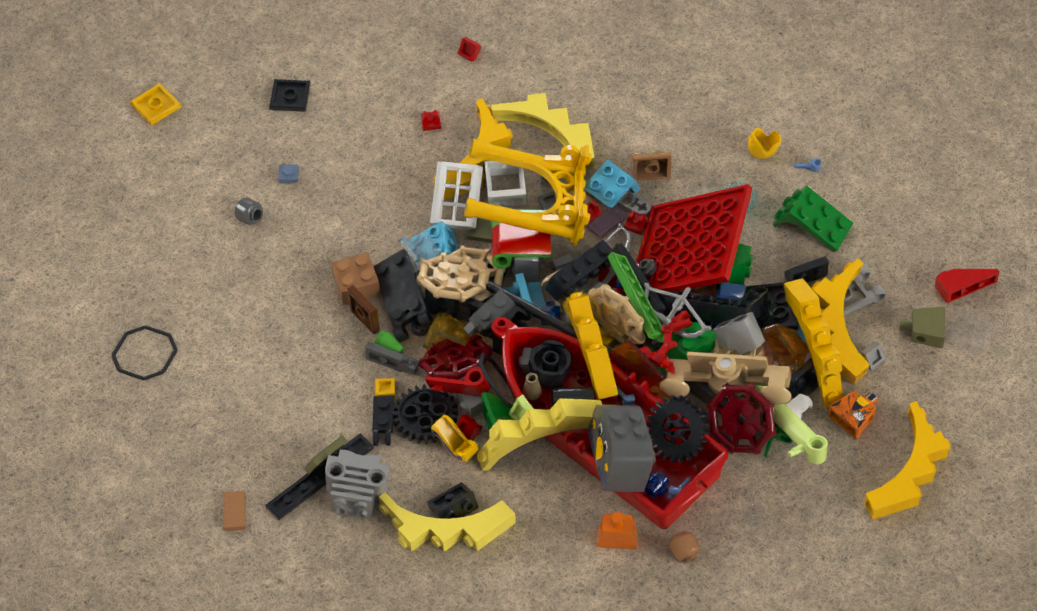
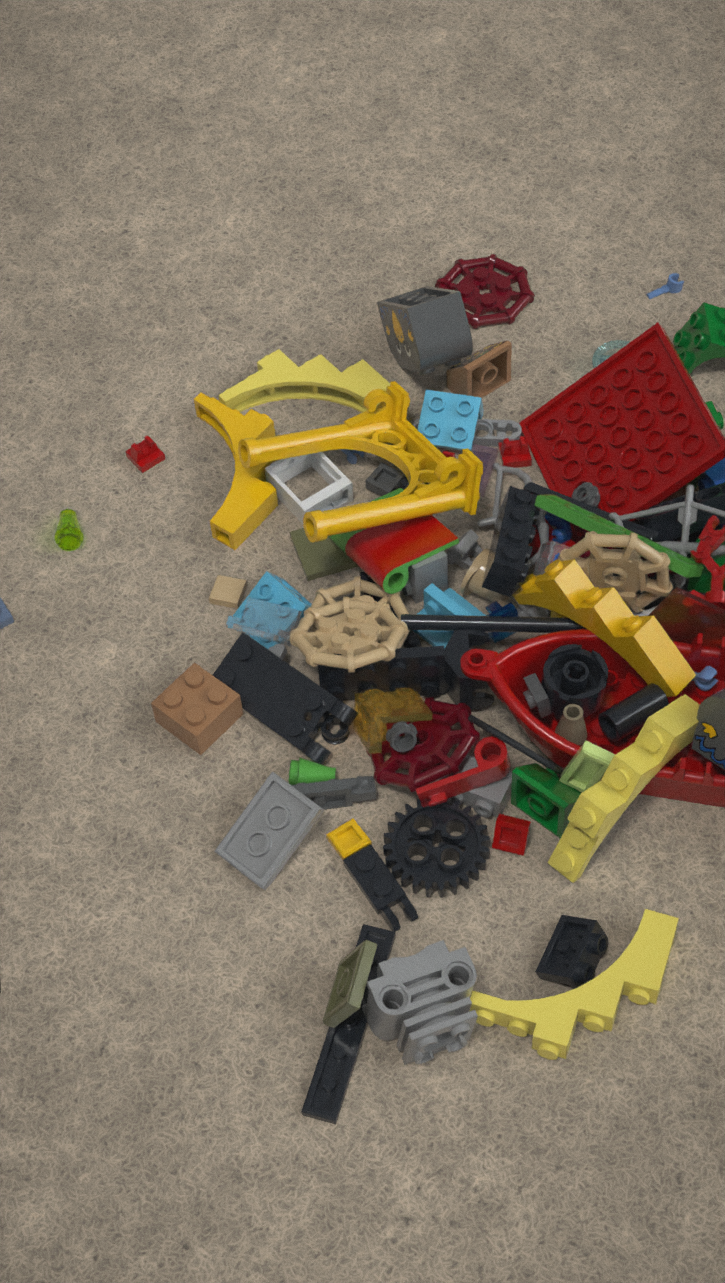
camera: 30 degrees left, 0 degrees up
medium nougat tile [224,491,246,531] -> none
reddish brown tile [347,285,380,334] -> none
white piece [430,161,483,230] -> none
yellow animal [431,415,478,462] -> none
red tile [458,37,482,62] -> none
dark grey hinge [463,289,515,337] -> none
yellow helmet [747,128,781,159] -> none
none -> clear neon green cone [54,509,84,551]
none -> tan tile [209,575,247,609]
none -> light grey tile [214,772,324,890]
none -> dark grey brick [377,286,473,375]
none -> dark grey plate [386,721,417,752]
none -> dark red plate [435,254,535,330]

